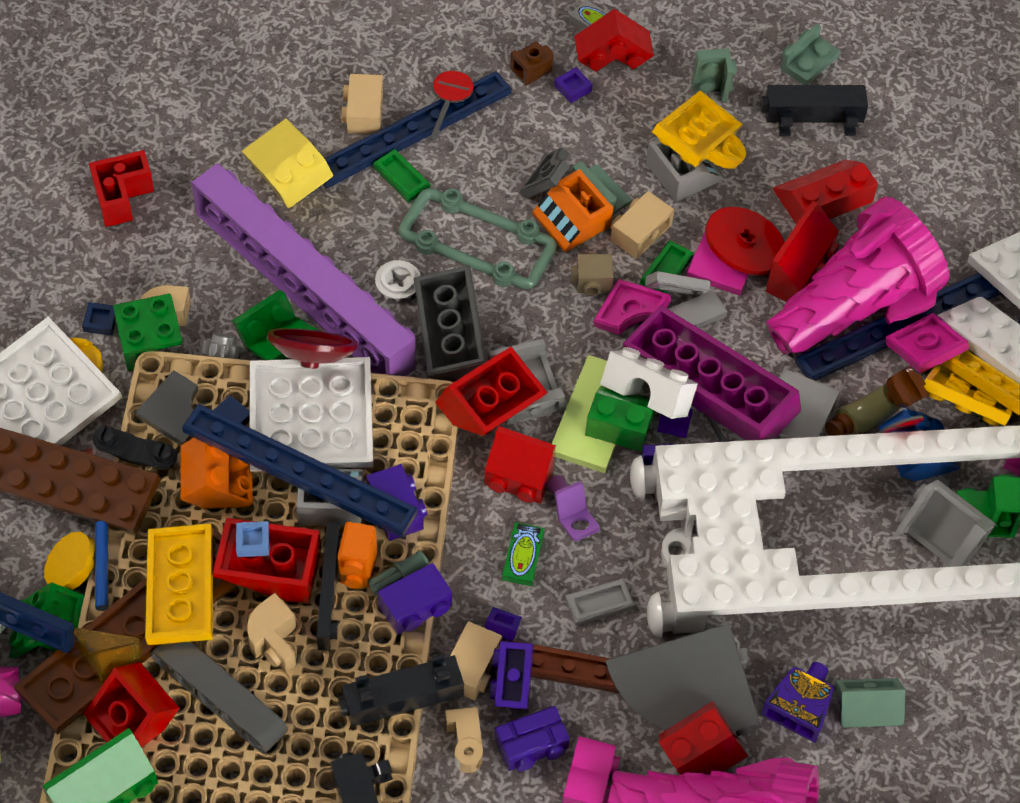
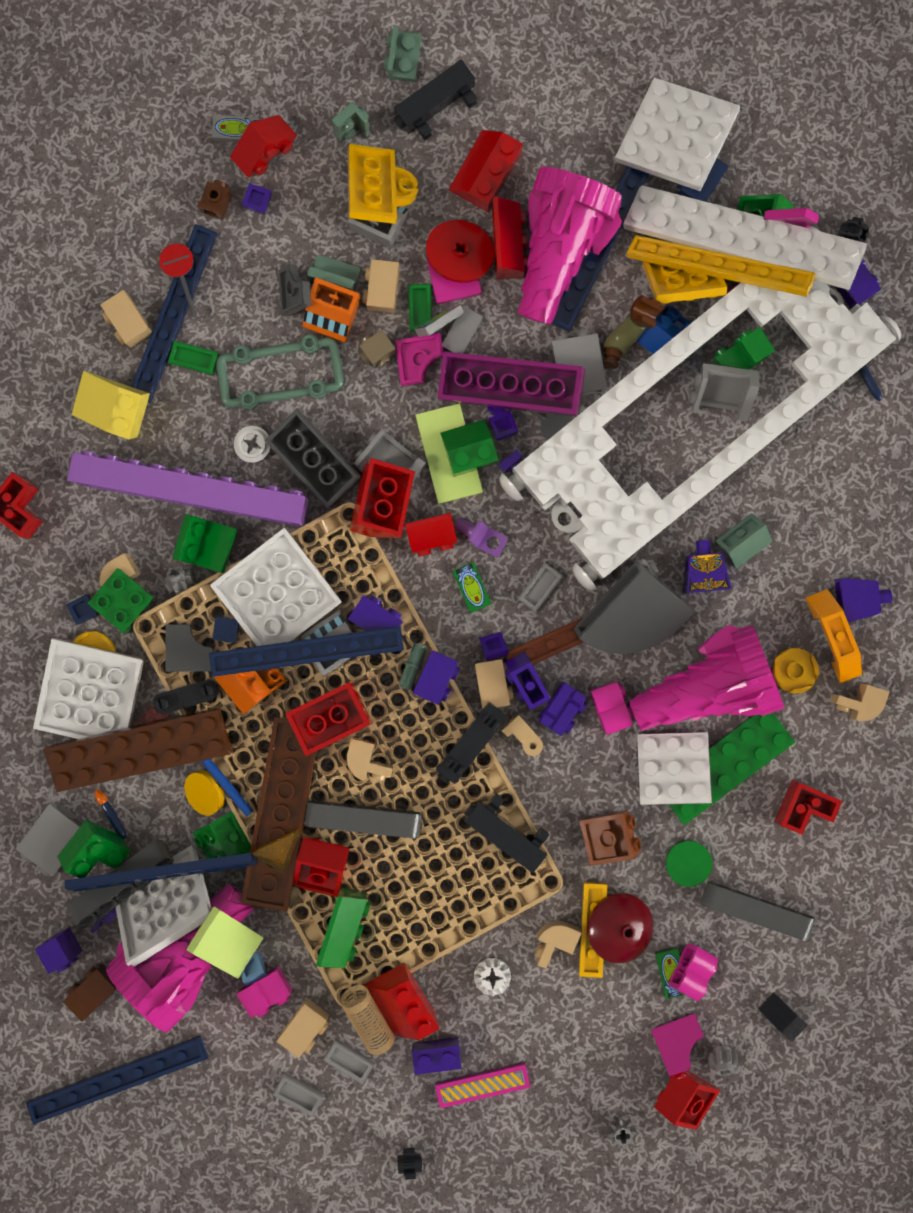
camera: 30 degrees left, 30 degrees up
yellow plate [145,523,213,645] -> none
medium blue plate [236,521,269,557] -> none
dark red dish [267,328,358,369] -> none
black plate [317,522,342,651] -> none
orange brick [338,522,377,589] -> none
white arch [600,347,698,419] -> none
red slope [659,701,749,775] -> none
piece [877,415,924,433] -> none
dark pink tile [886,313,969,374] -> none

